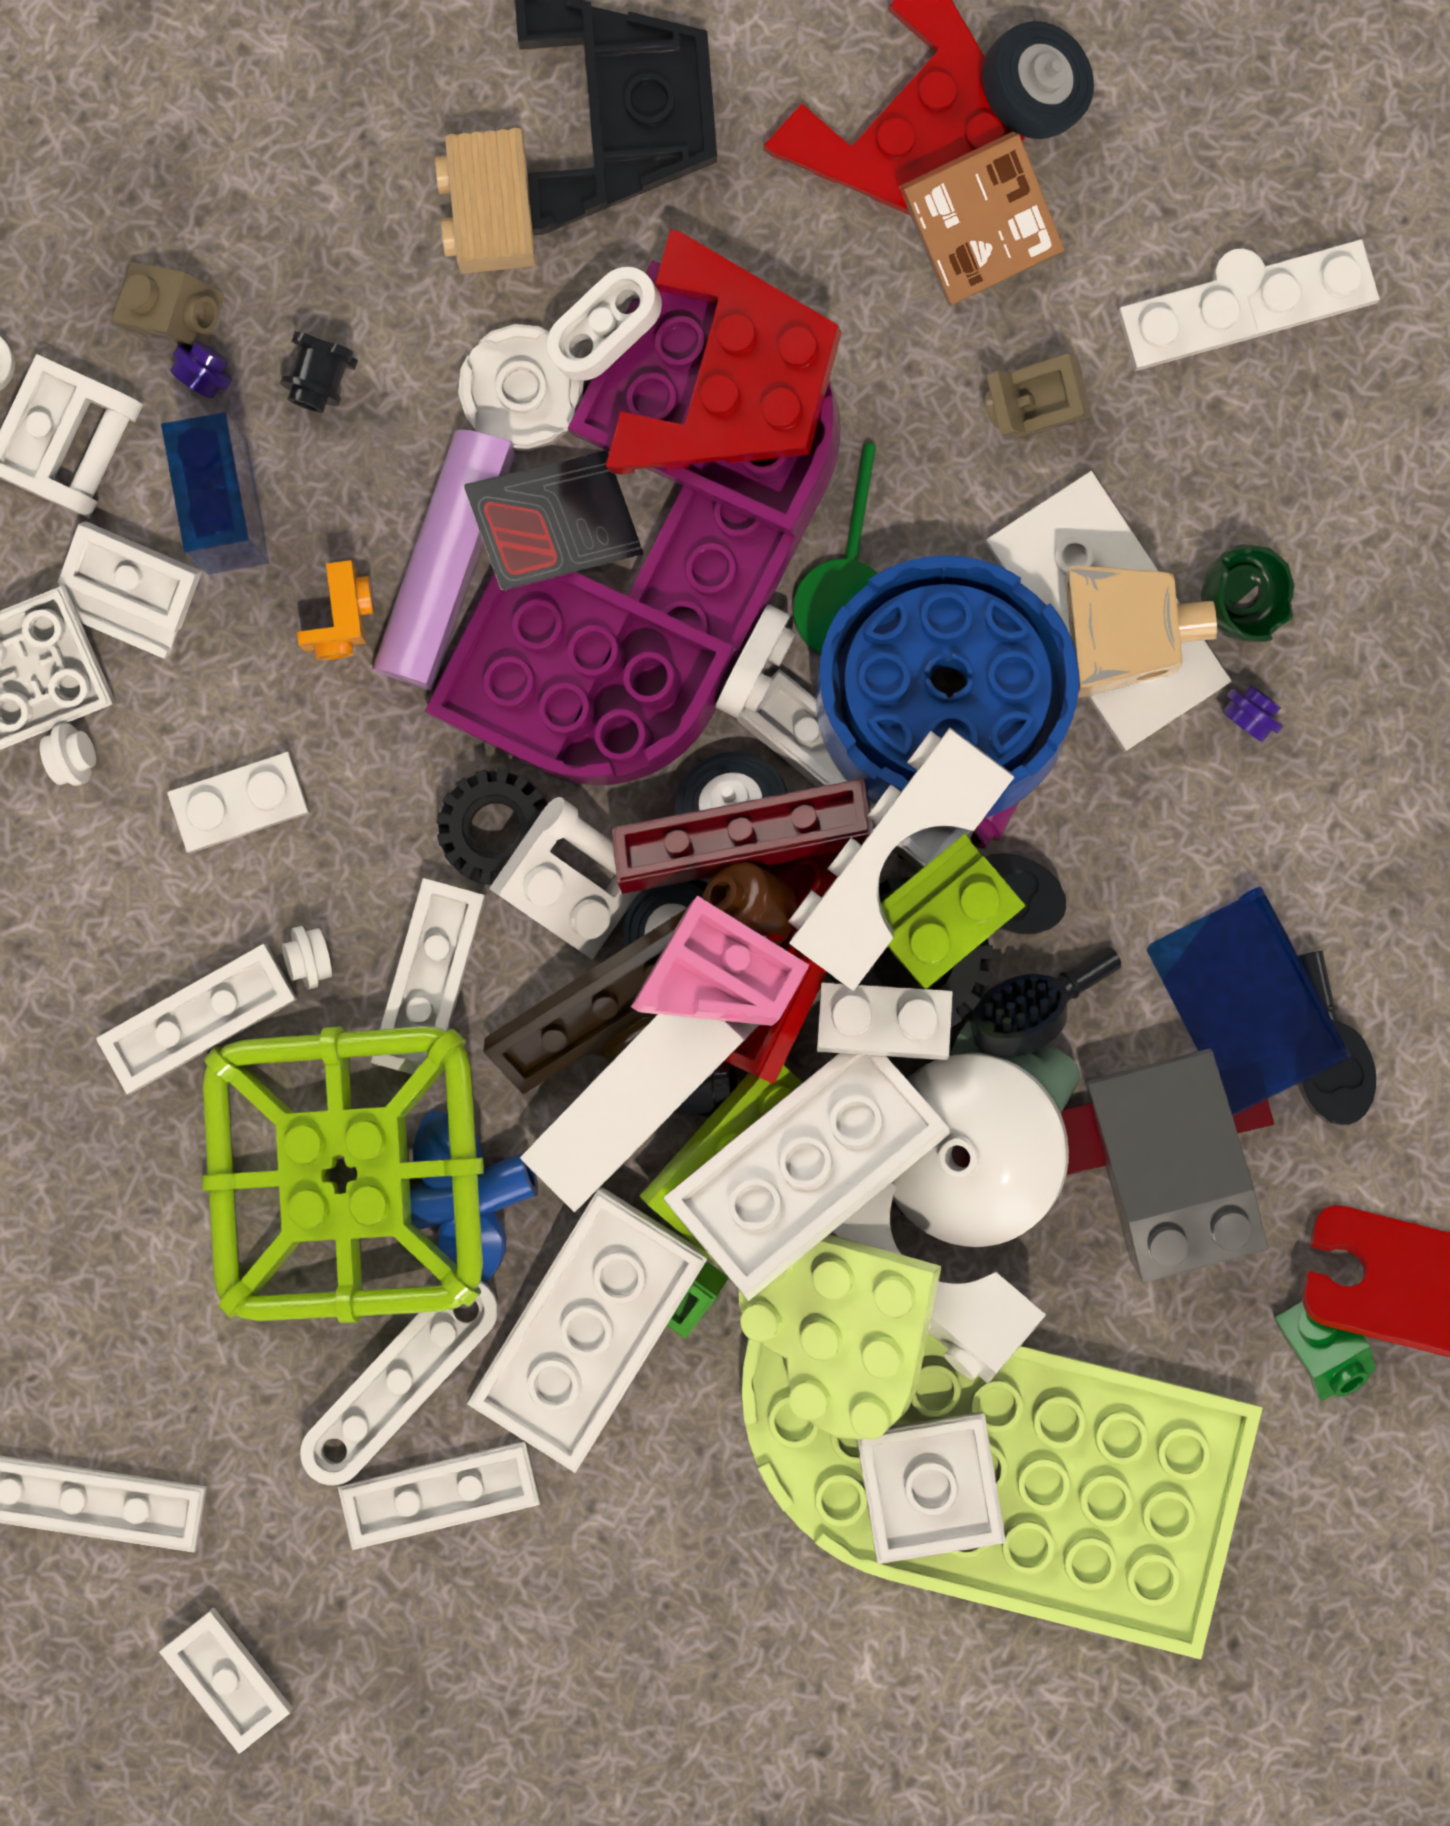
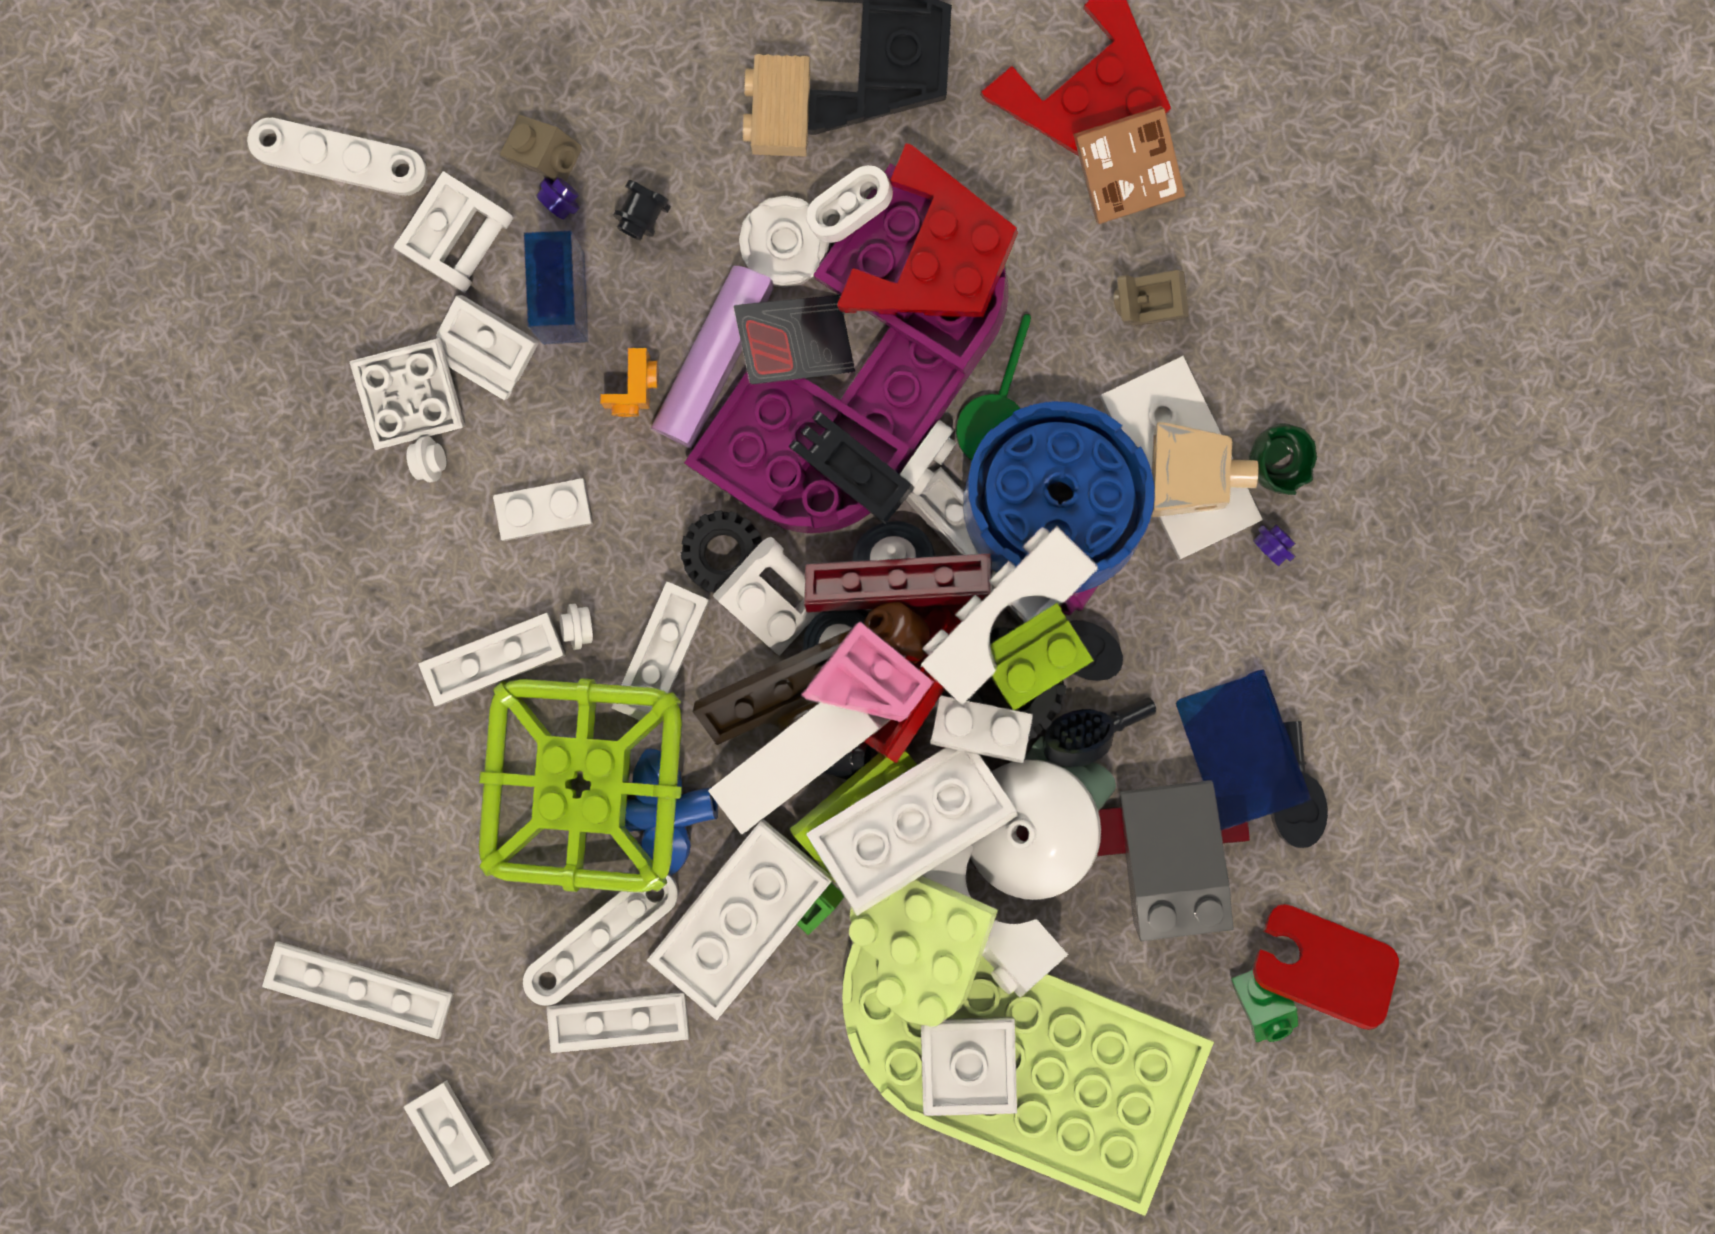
camera: 15 degrees right, 0 degrees up
black wheel [982,21,1094,139] -> none
white hinge [1117,239,1380,371] -> none
none -> black hinge [788,410,914,524]

